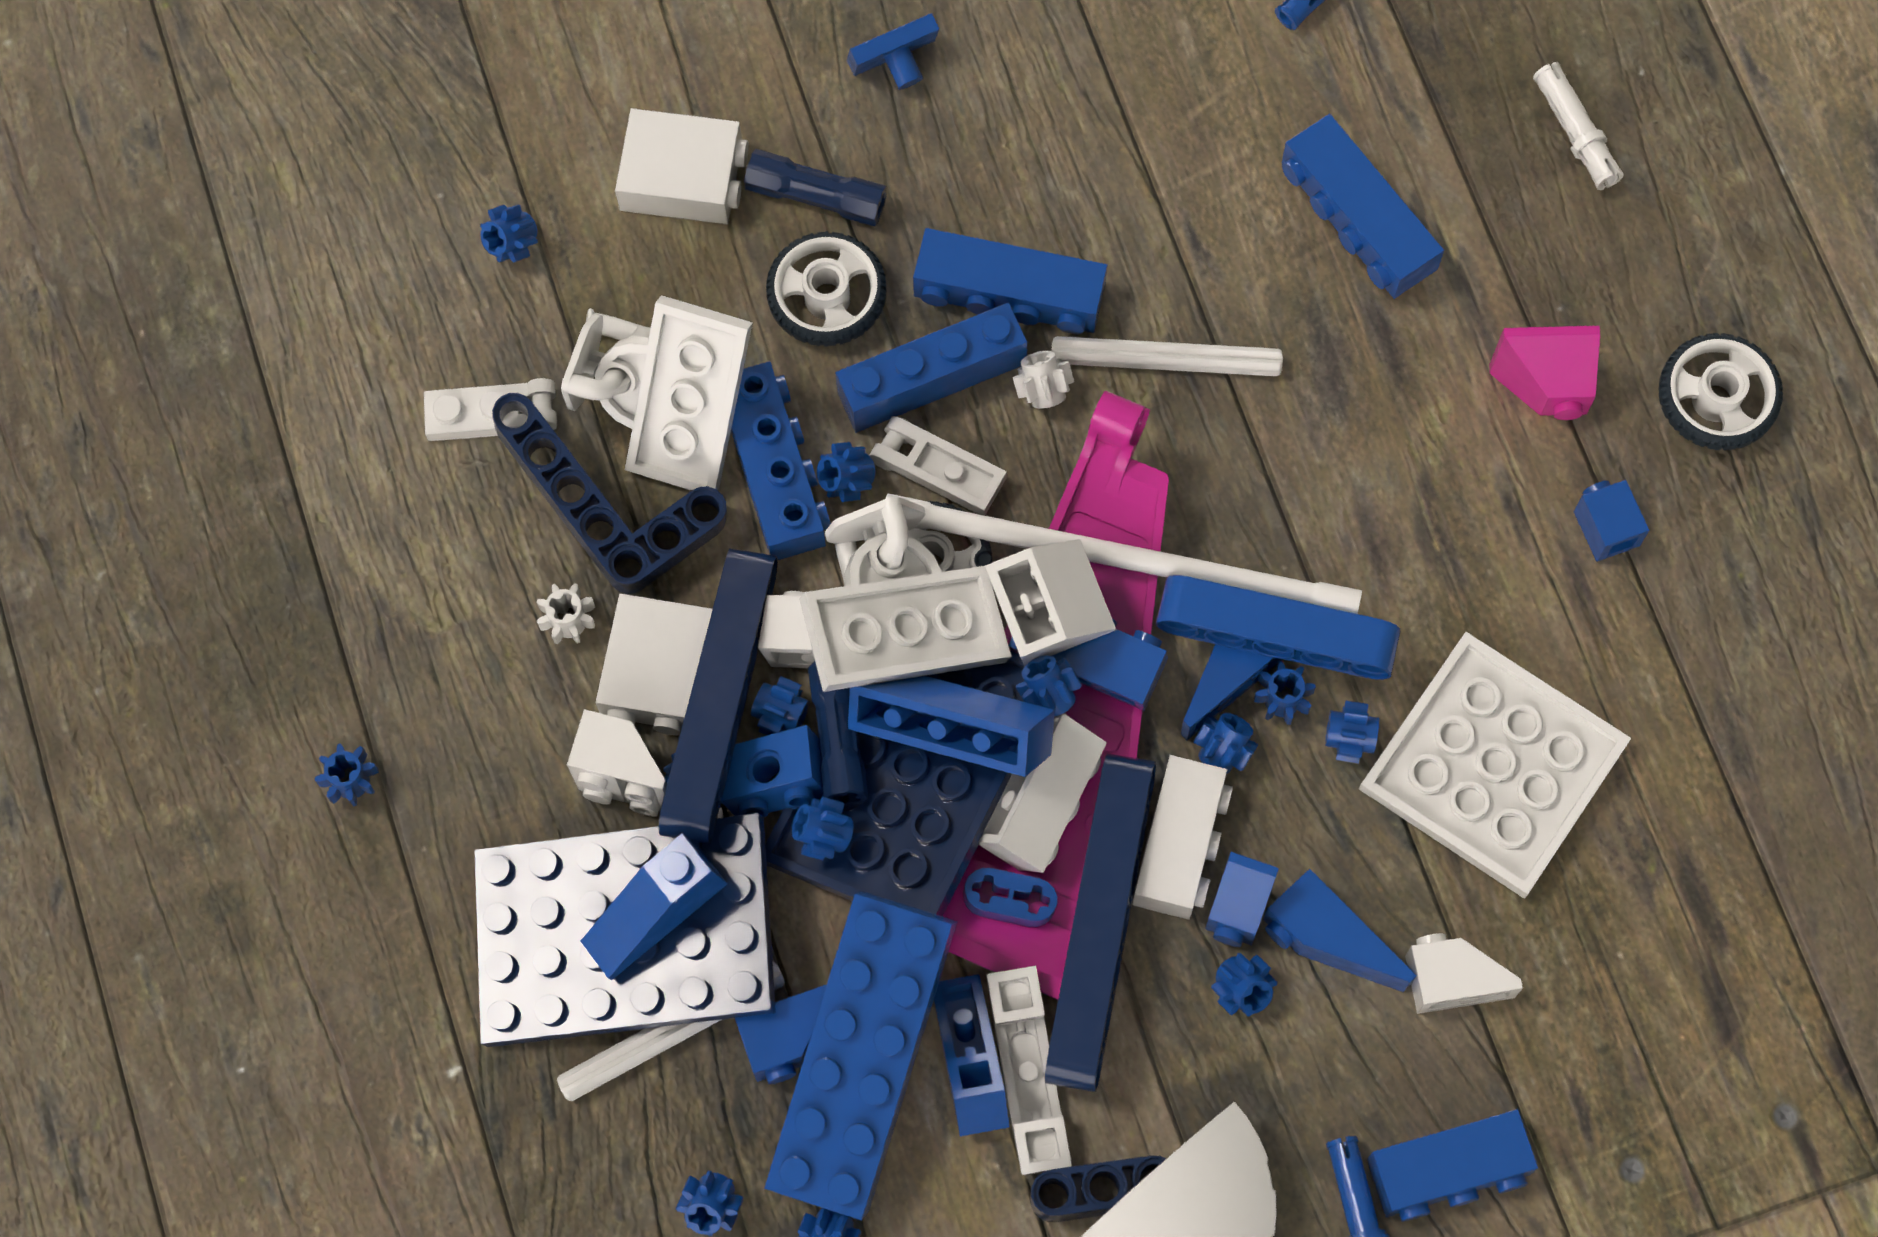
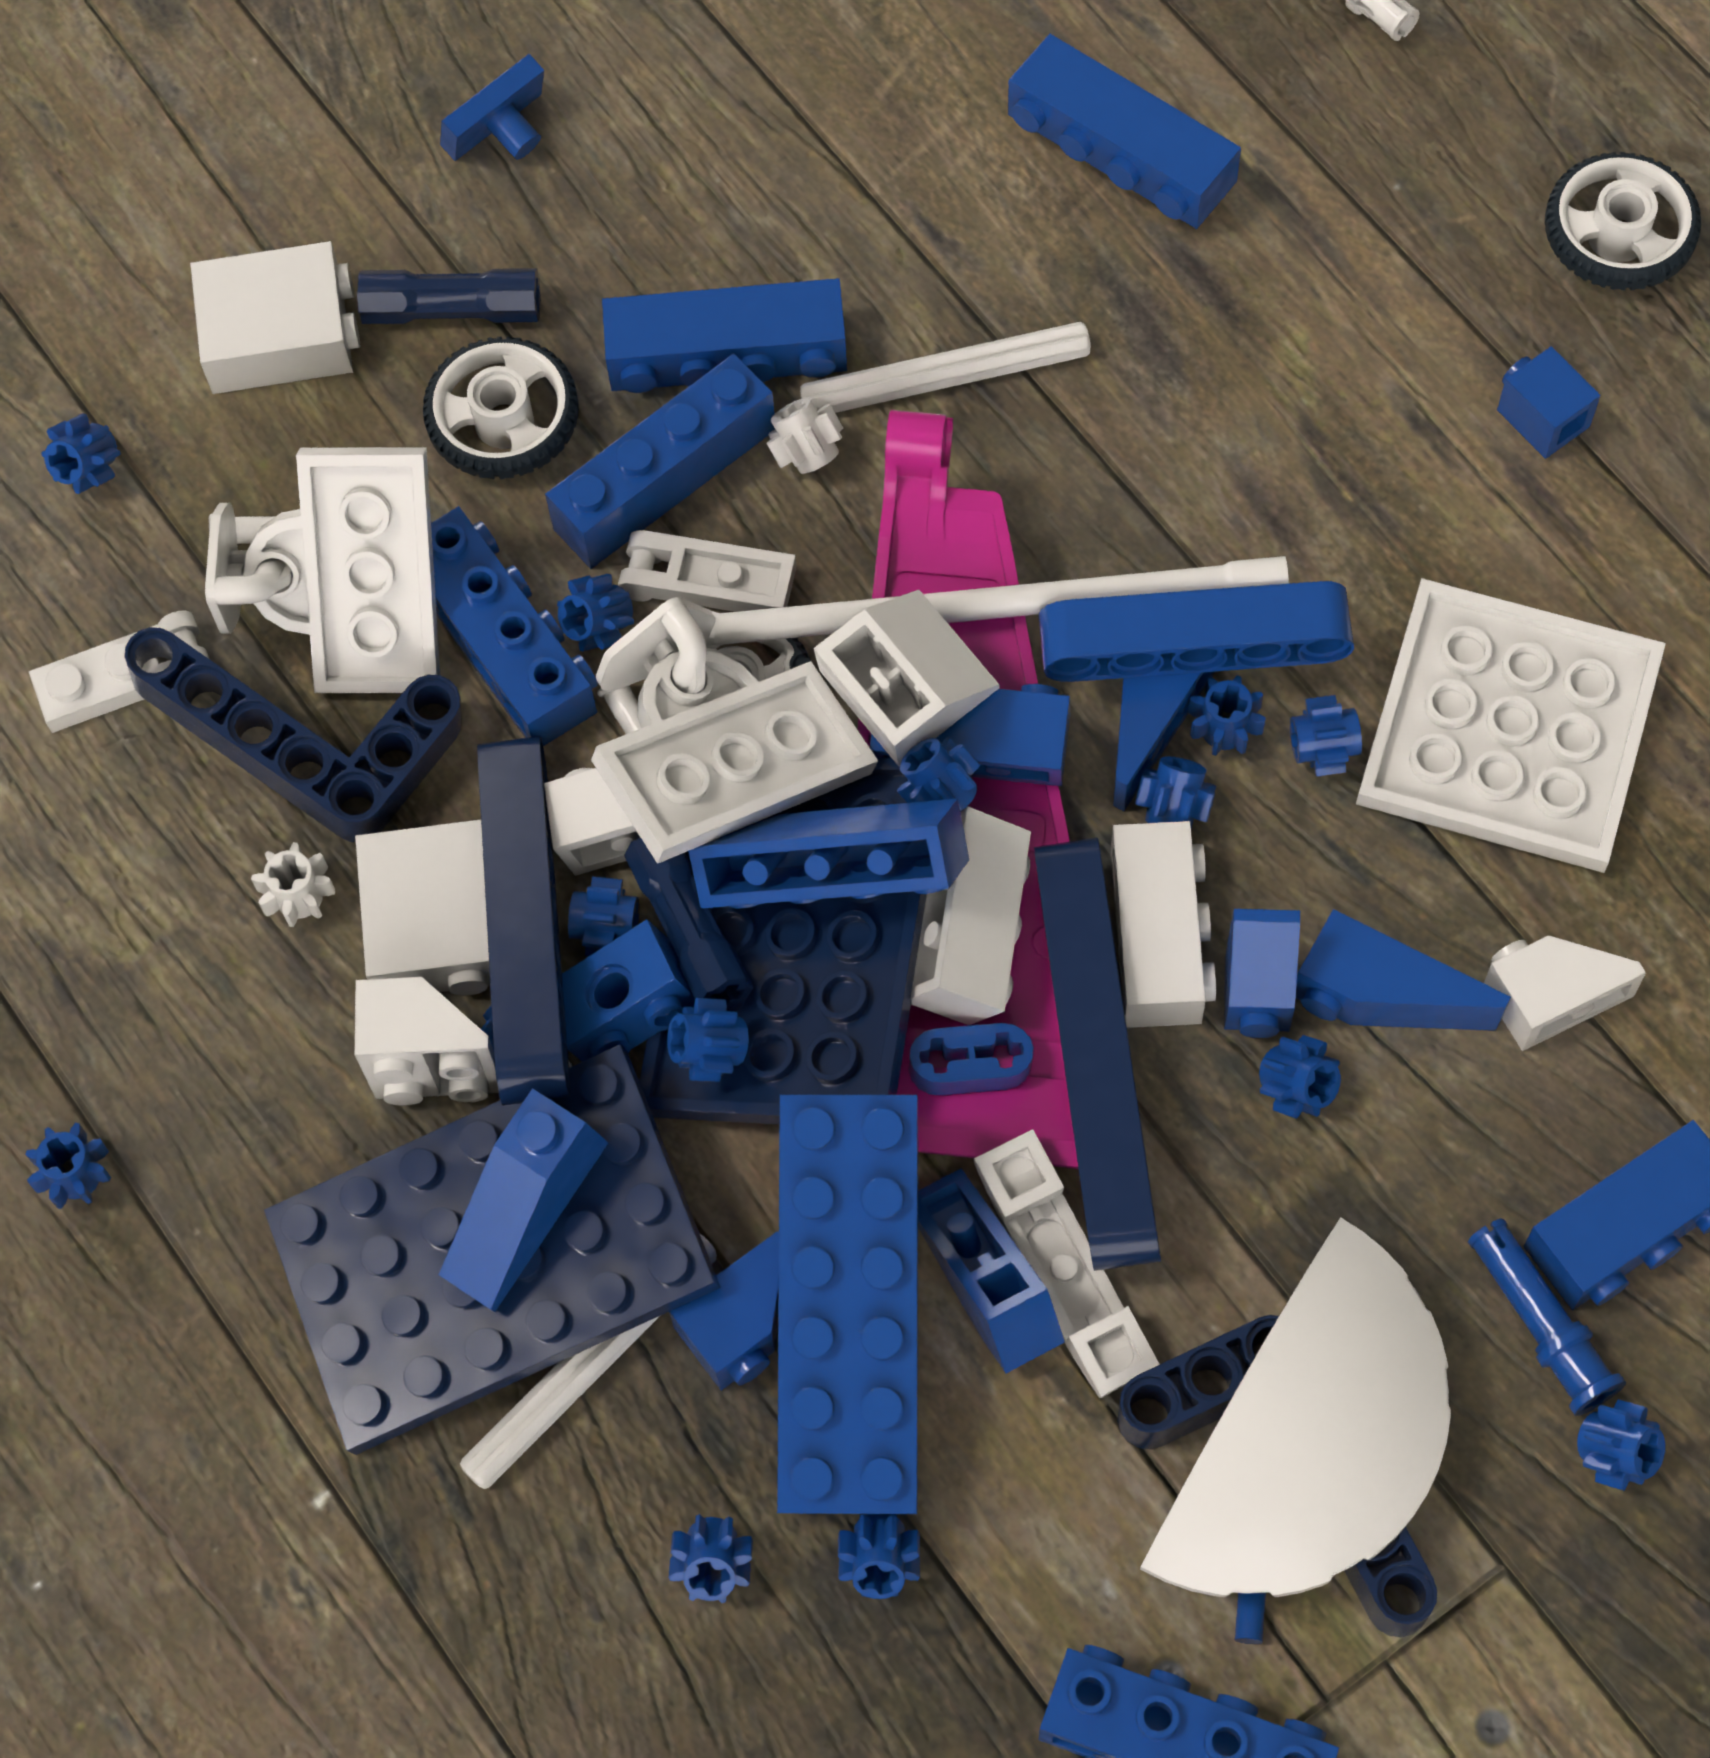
camera: 15 degrees left, 5 degrees down
dark pink slope [1489,326,1600,420] -> none

